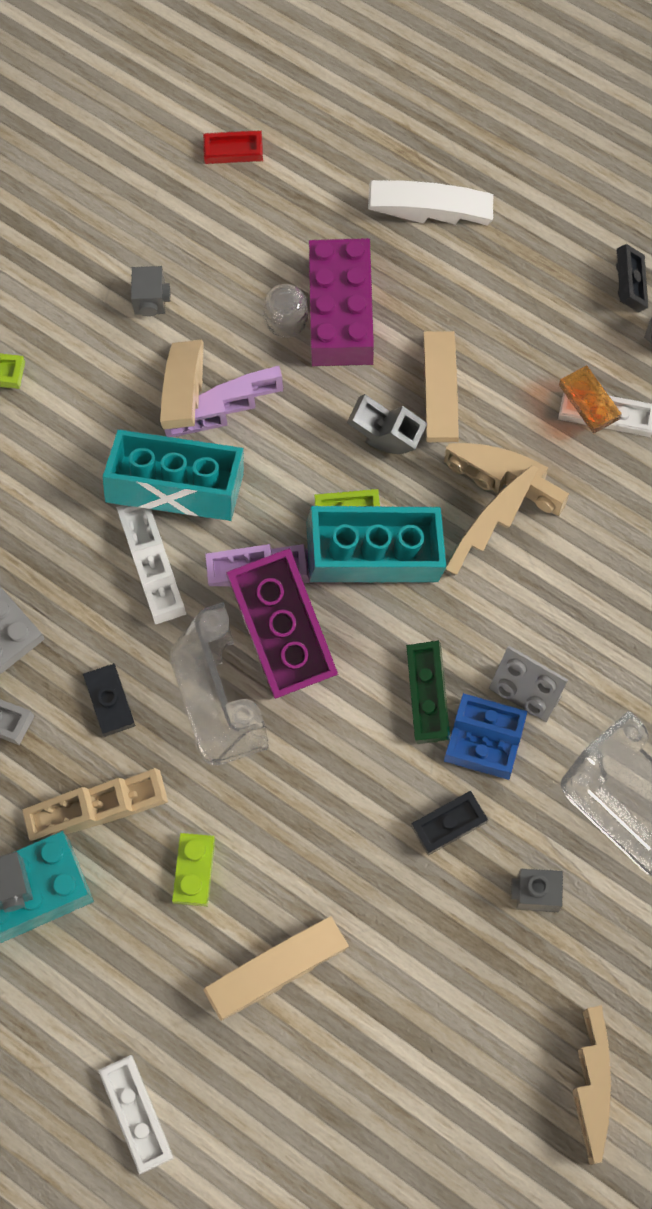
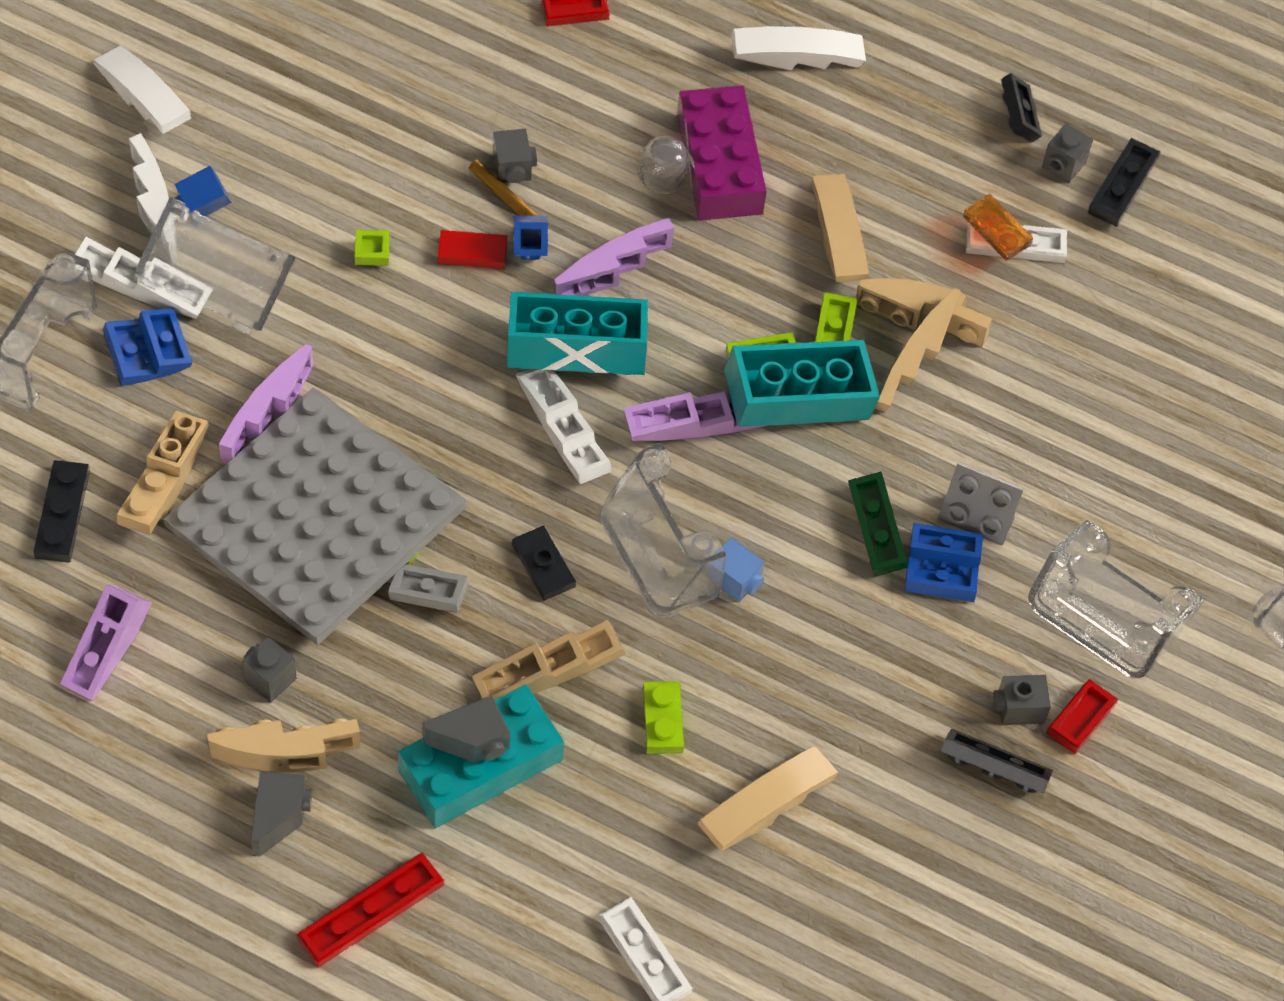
camera: 15 degrees left, 10 degrees down
tan slope [160,339,203,430] -> none
magenta brick [226,548,338,699] -> none
dark grey brick [347,394,427,454] -> none
black plate [411,790,488,856] -> none
tan slope [572,1005,611,1165] -> none
none -> red tile [438,230,508,269]
none -> pearl gold bar [469,160,539,216]
none -> blue brick [513,215,548,260]
none -> medium blue brick [706,537,764,602]
none -> lime plate [815,292,858,342]
none -> black plate [941,728,1053,794]
none -> red tile [1046,679,1118,754]

